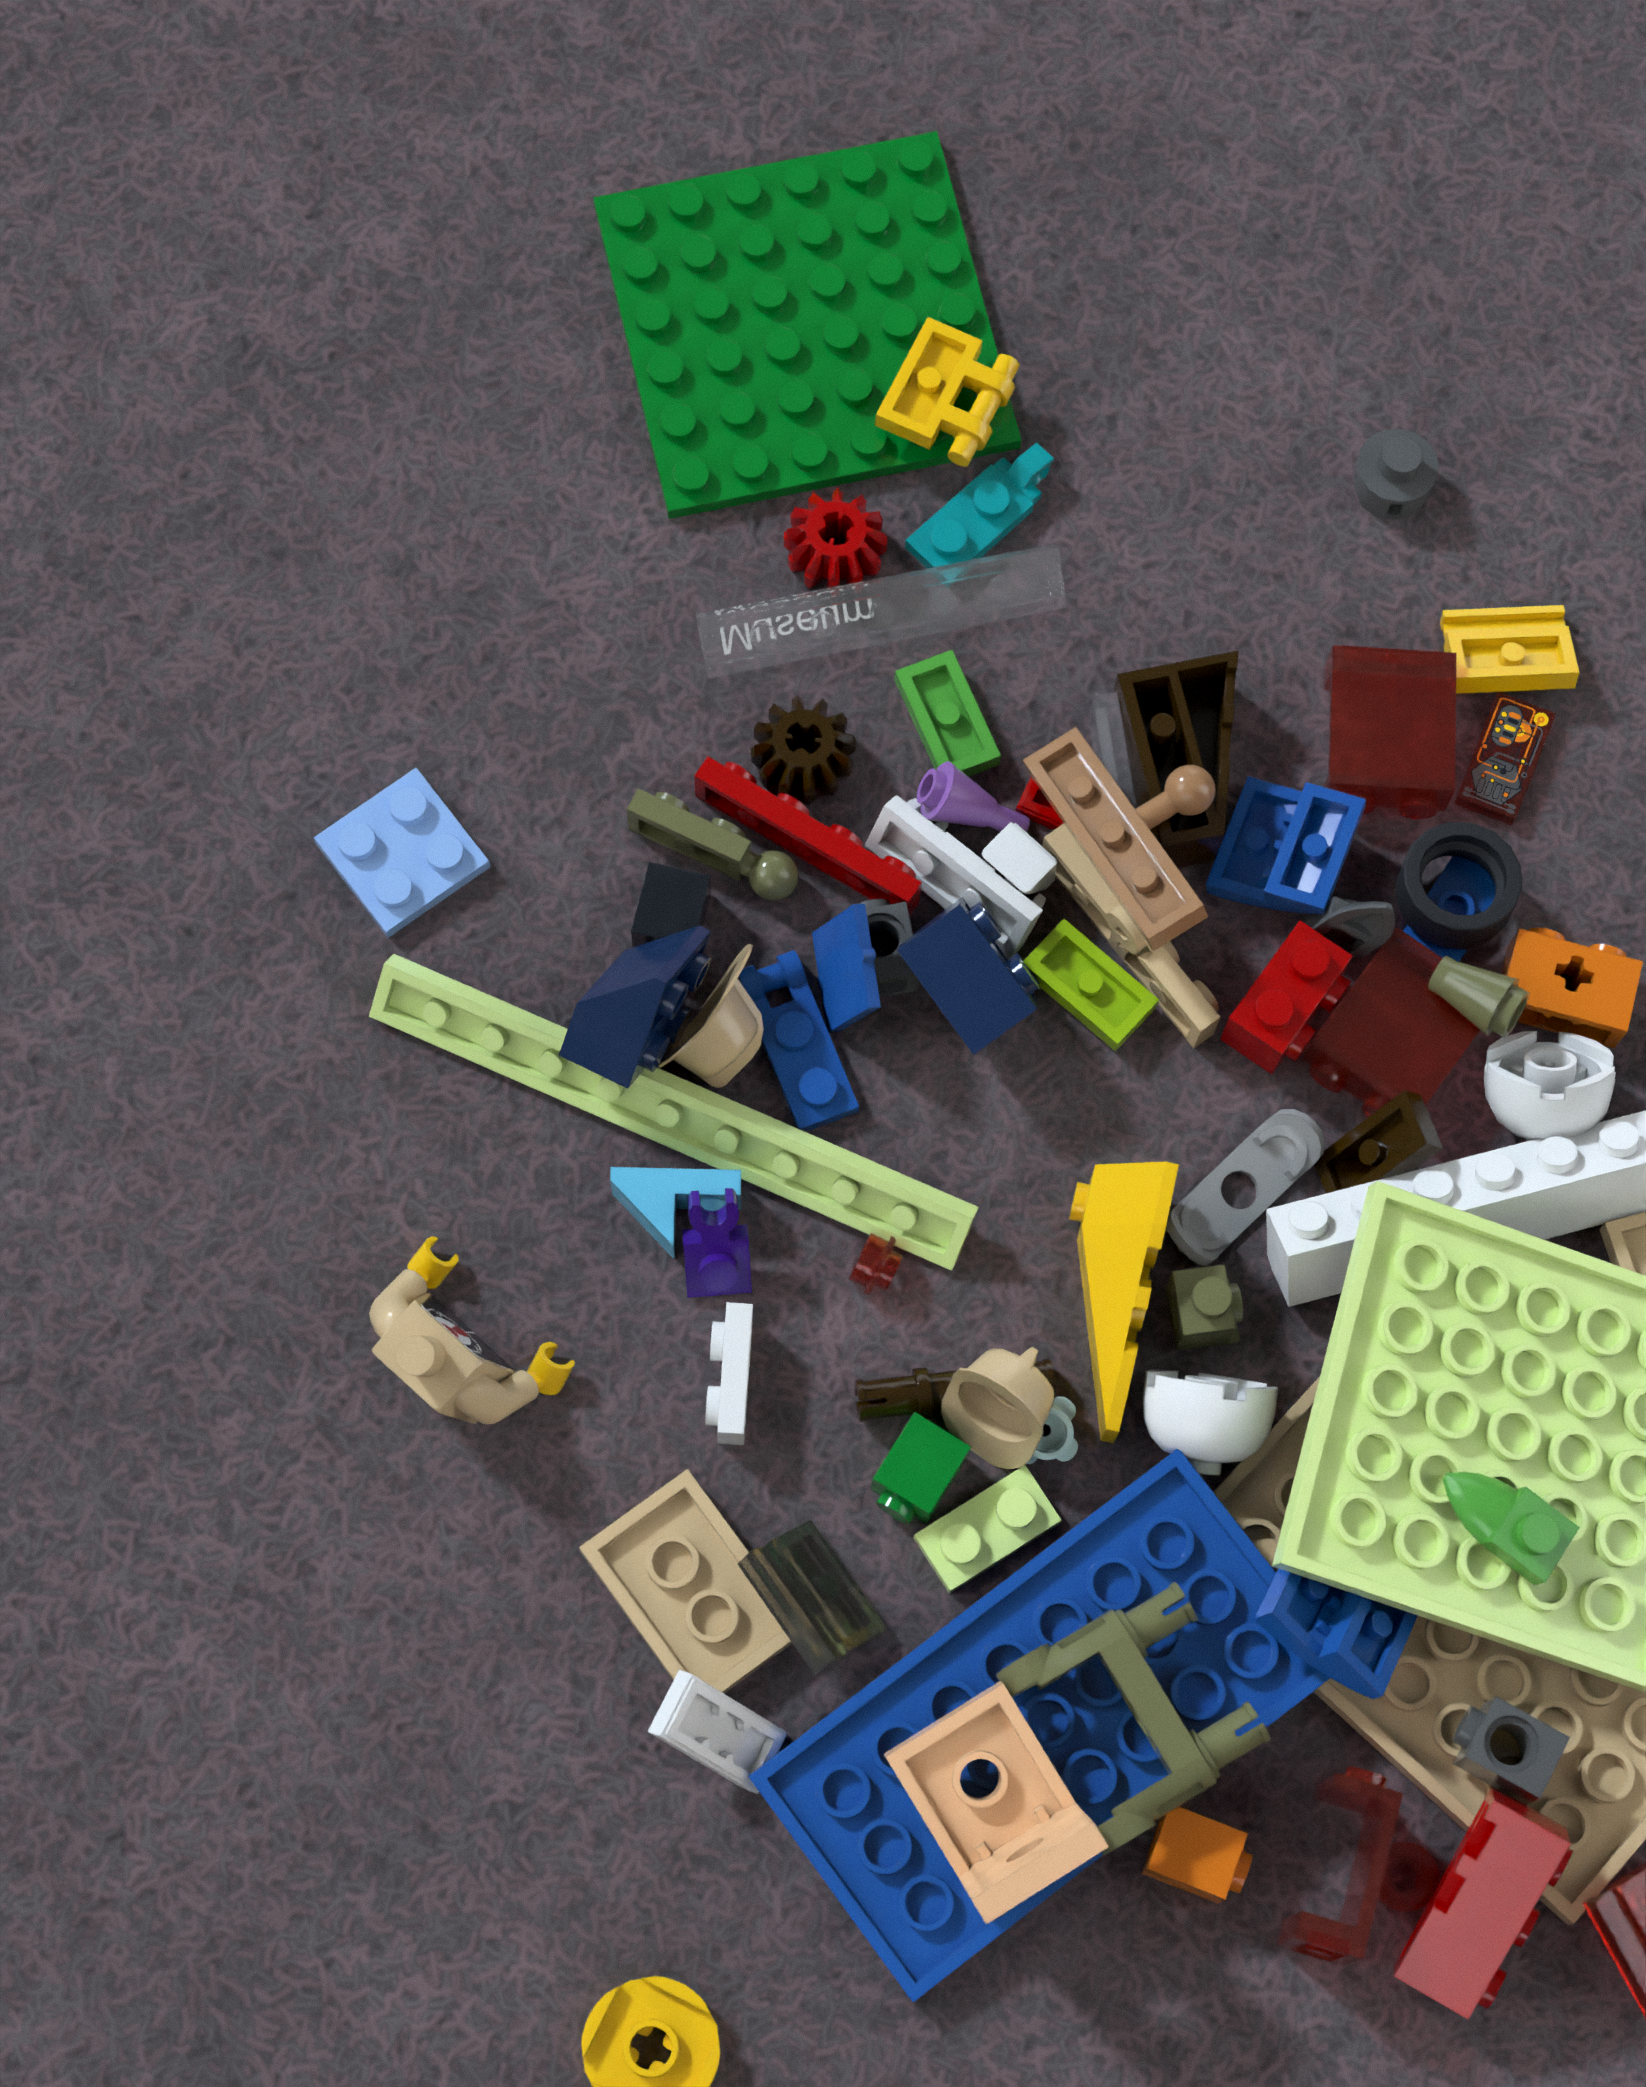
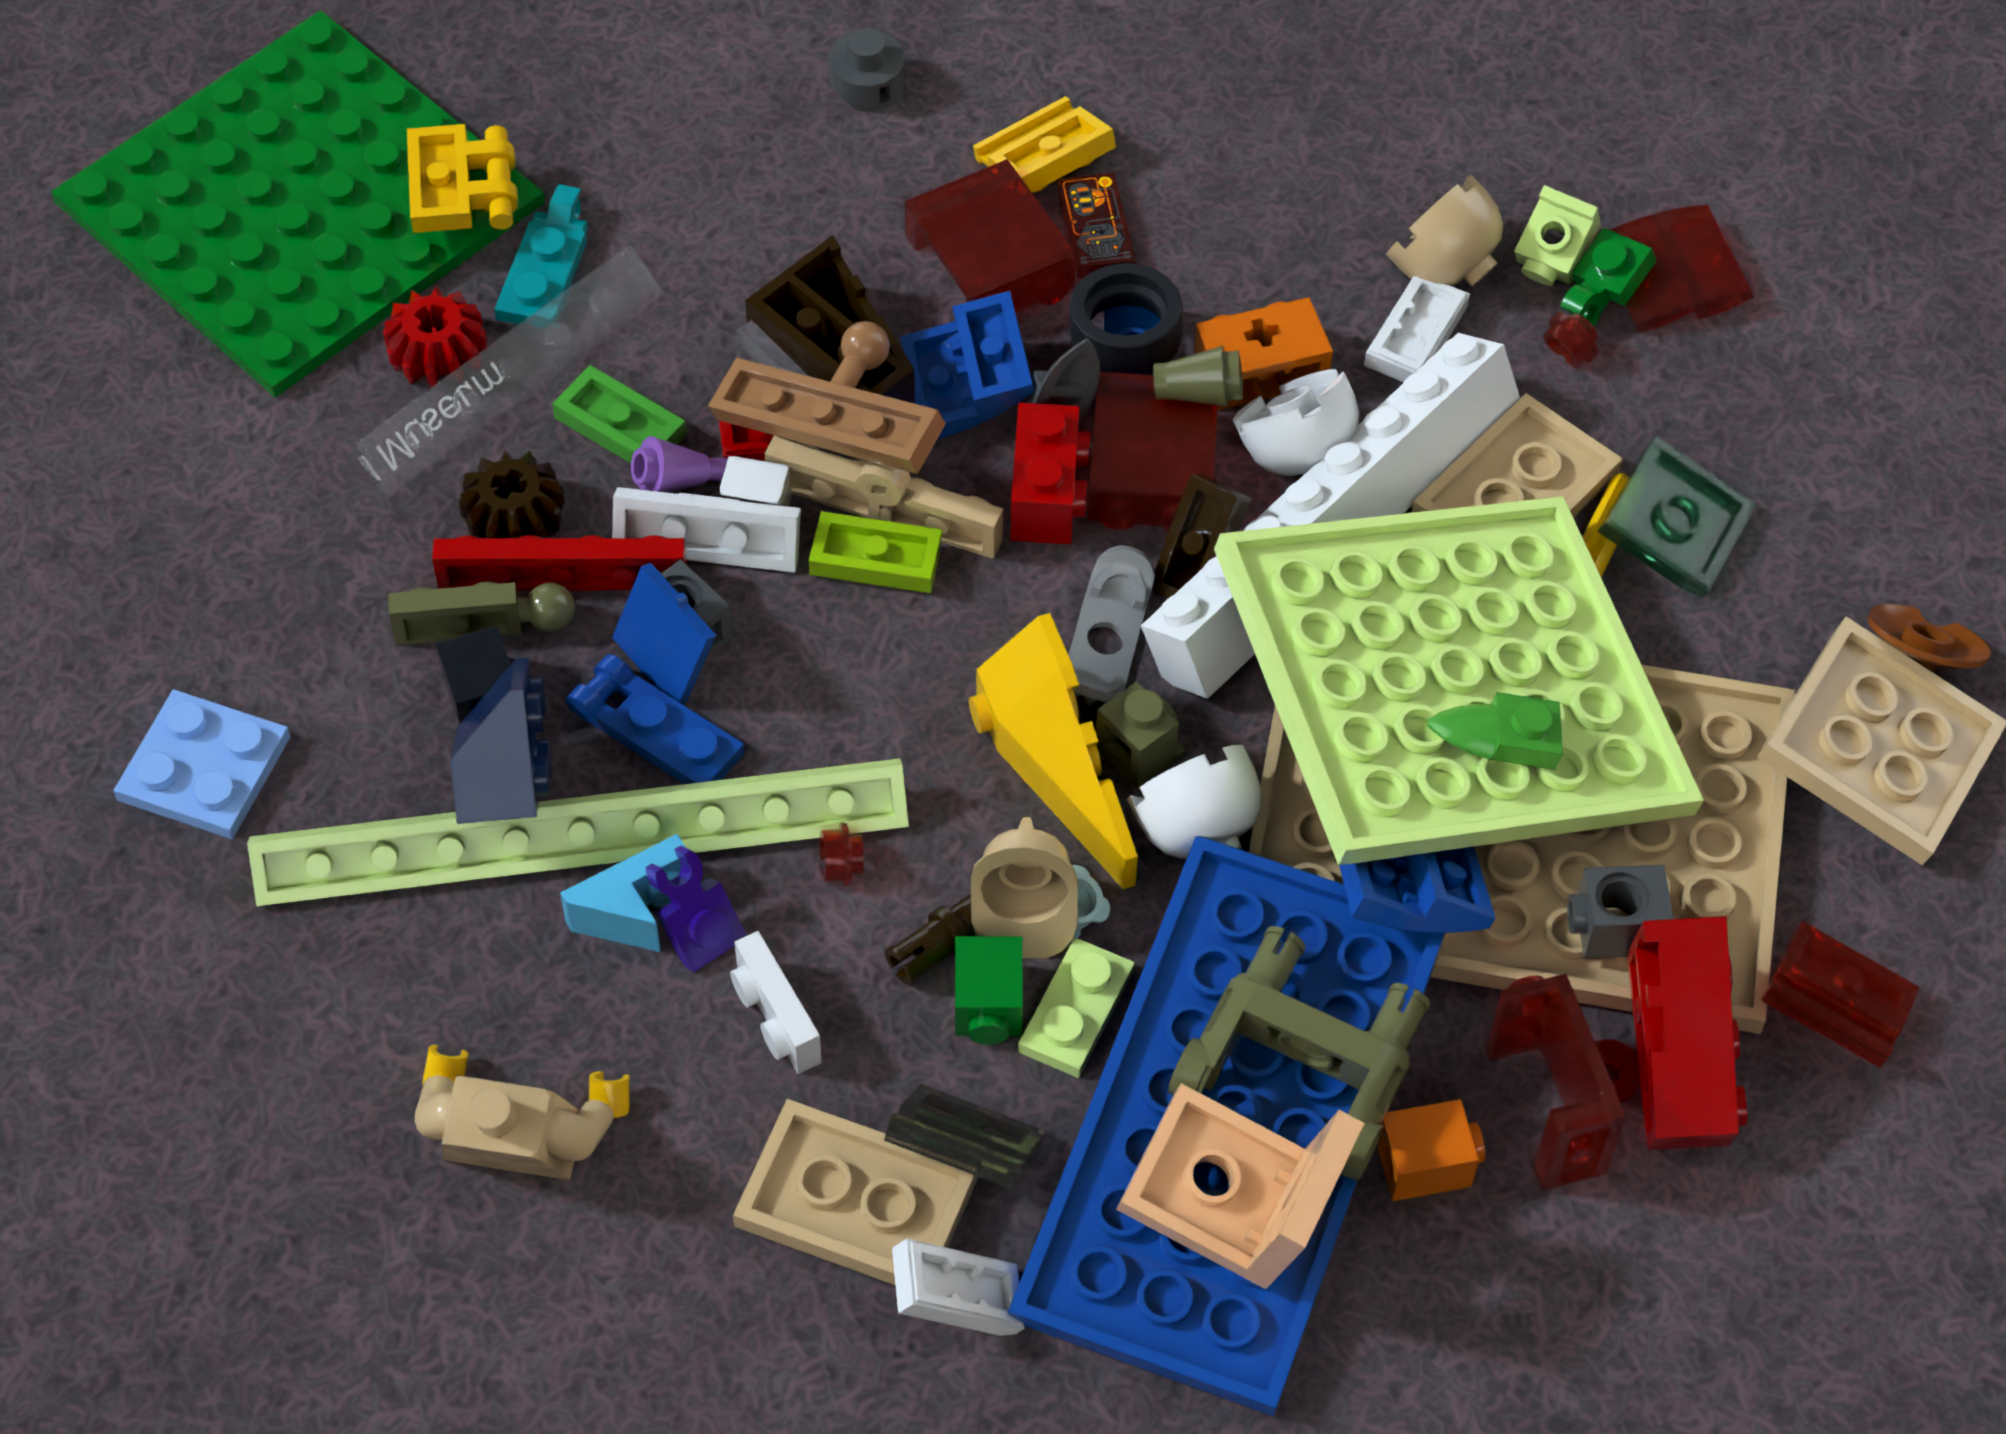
camera: 30 degrees left, 15 degrees down
tan piece [657,944,764,1088] -> none
dark blue slope [897,897,1040,1055] -> none

